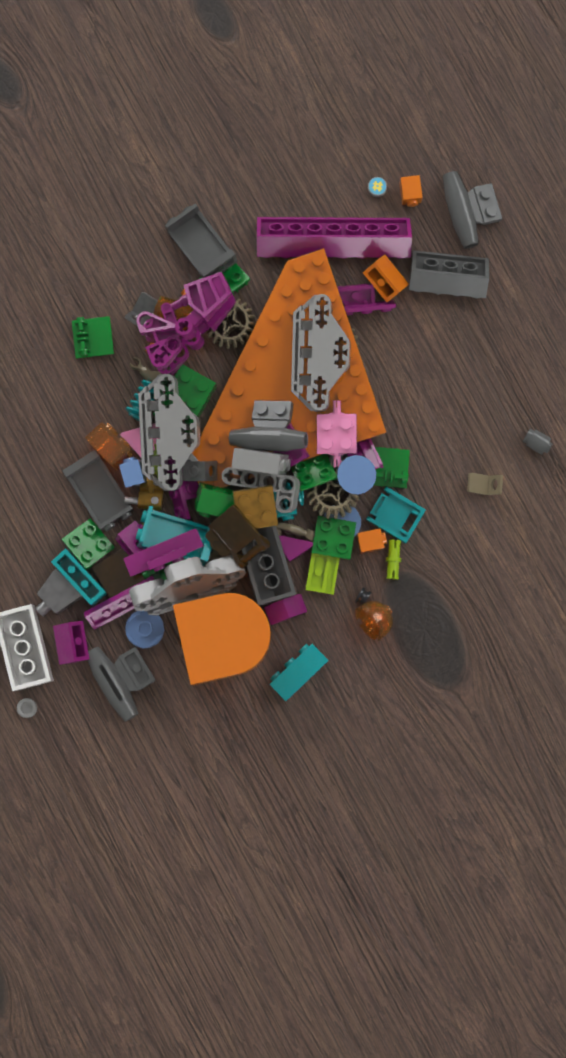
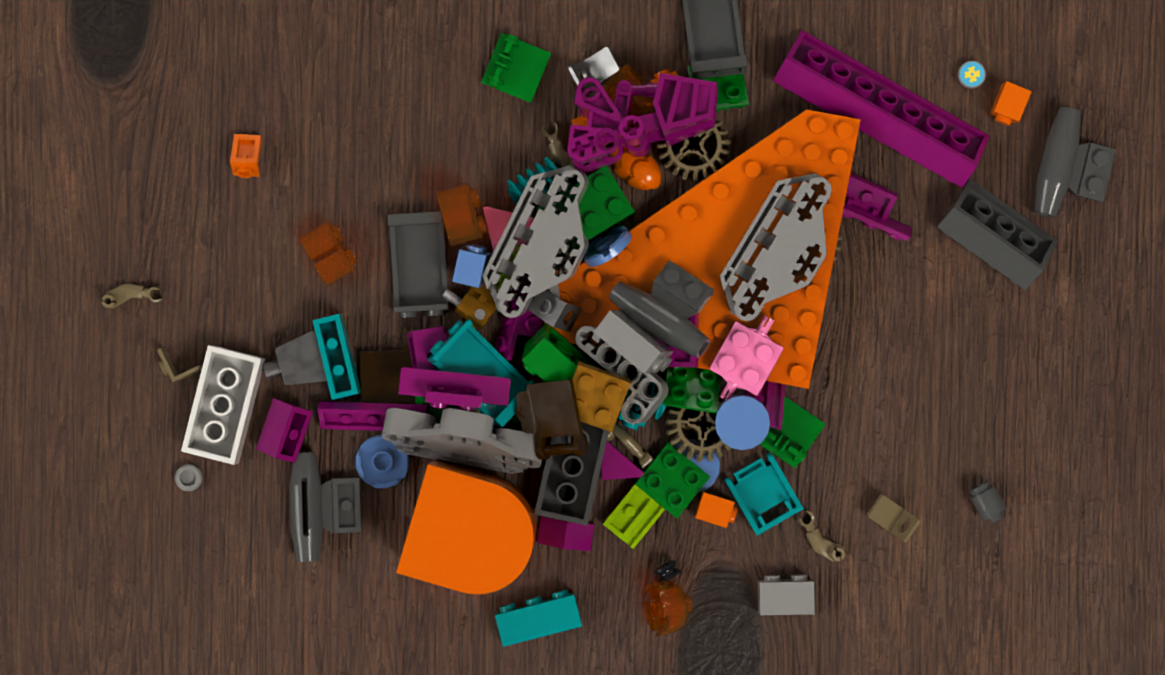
camera: 30 degrees right, 5 degrees up
green hinge [61,518,115,569] -> none
orange brick [363,255,409,302] -> none
lime pin [386,540,401,580] -> none
none -> clear orange piece [299,222,358,286]
none -> medium blue tile [583,225,632,267]
none -> orange arm [610,145,661,190]
none -> light grey brick [758,574,815,615]
none -> dark tan arm [797,510,845,562]

